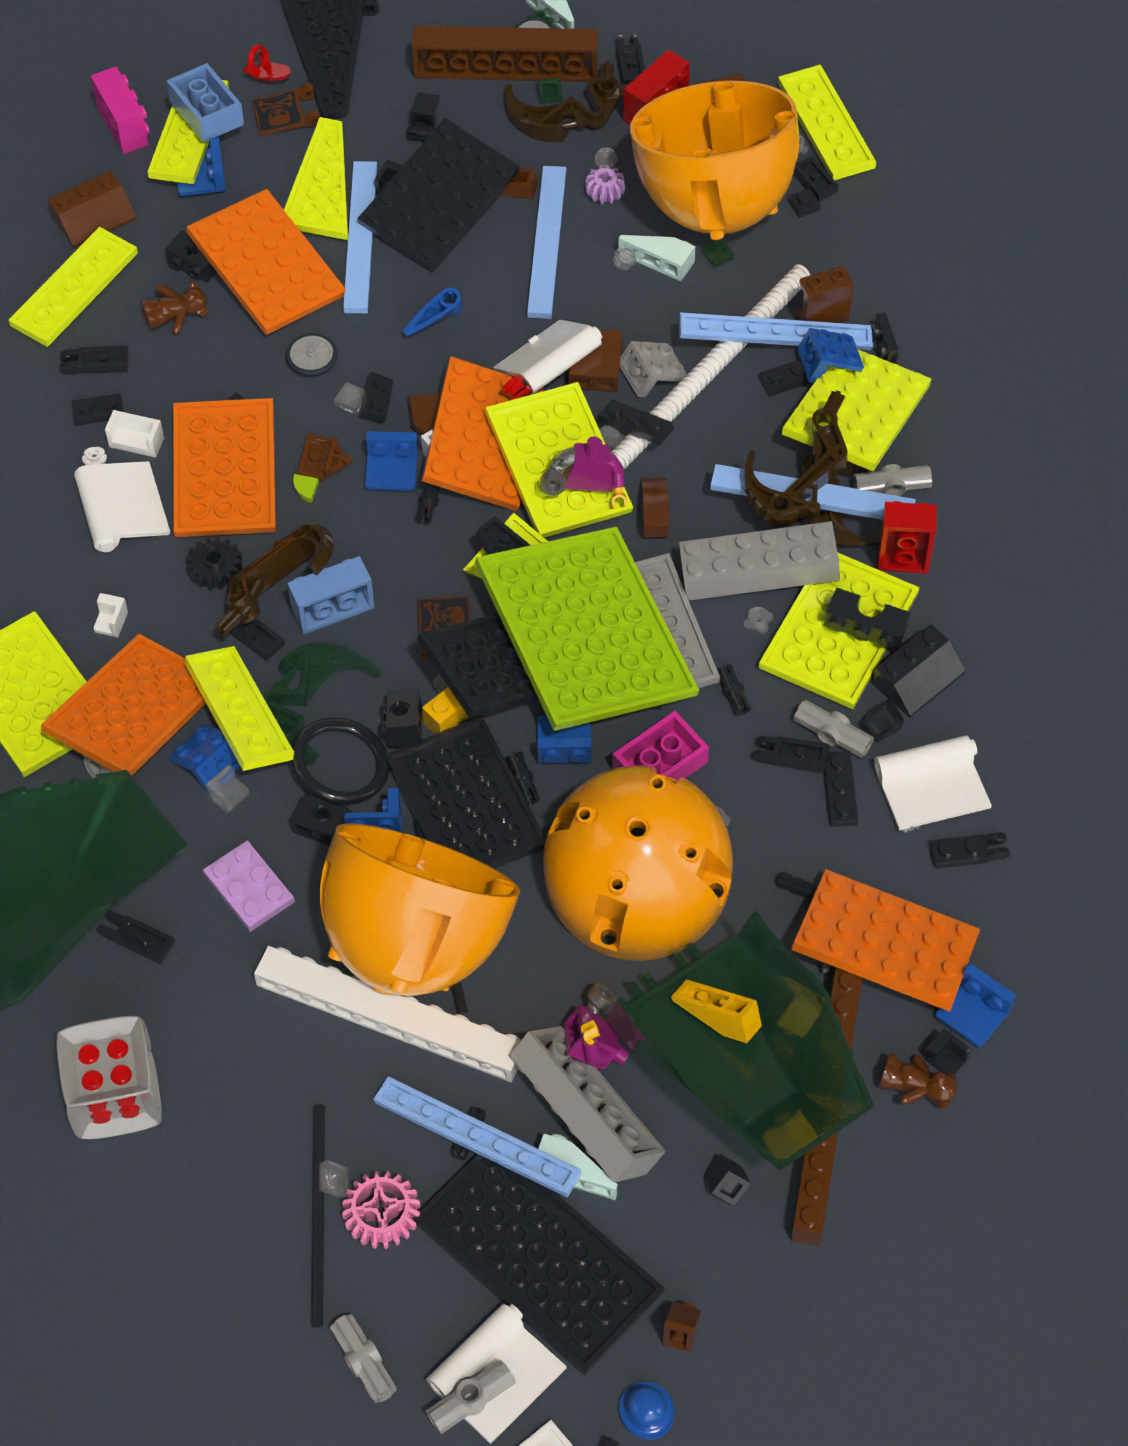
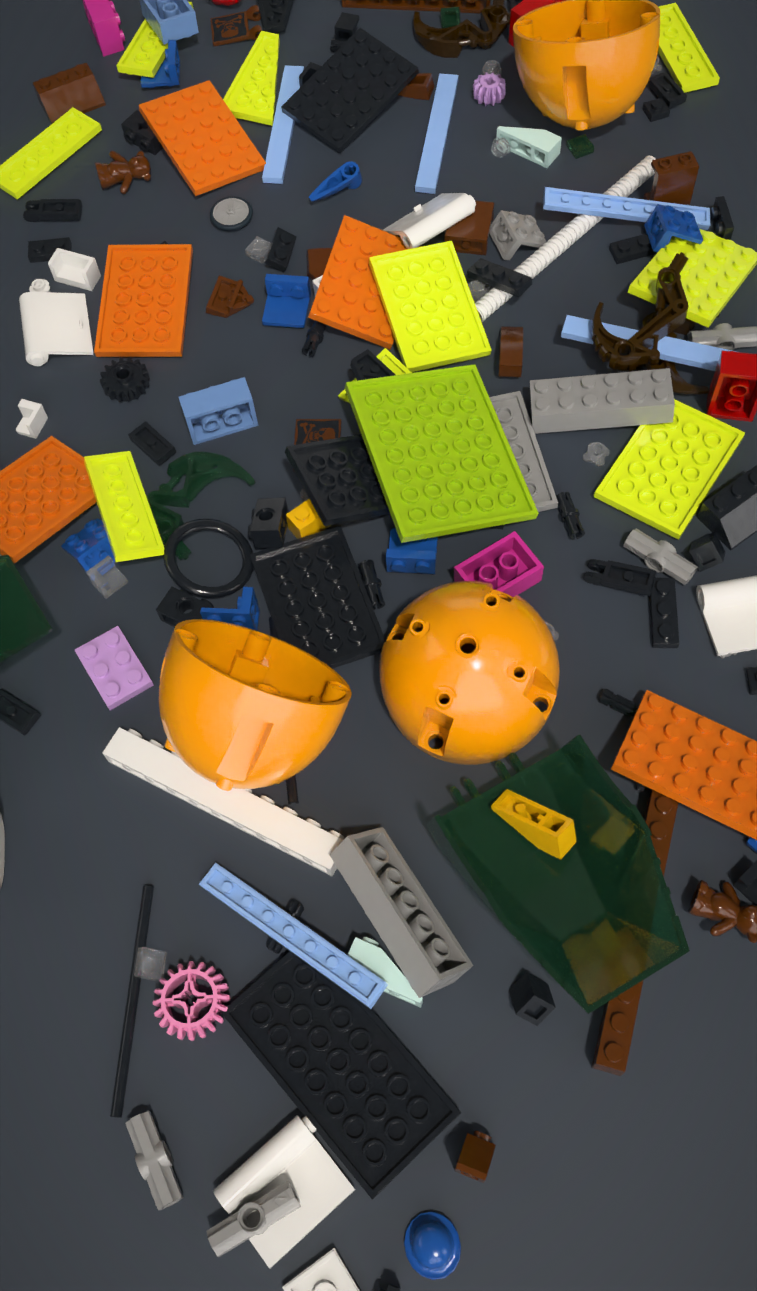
camera: 10 degrees right, 5 degrees up
dark brown piece [214,523,334,637] -> none
lime tile [293,474,319,504] -> none
red wheel [501,375,533,400] -> none
magenta torso [540,437,627,507] -> none
magenta torso [564,983,629,1070] -> none
black arch [824,587,910,650] -> none

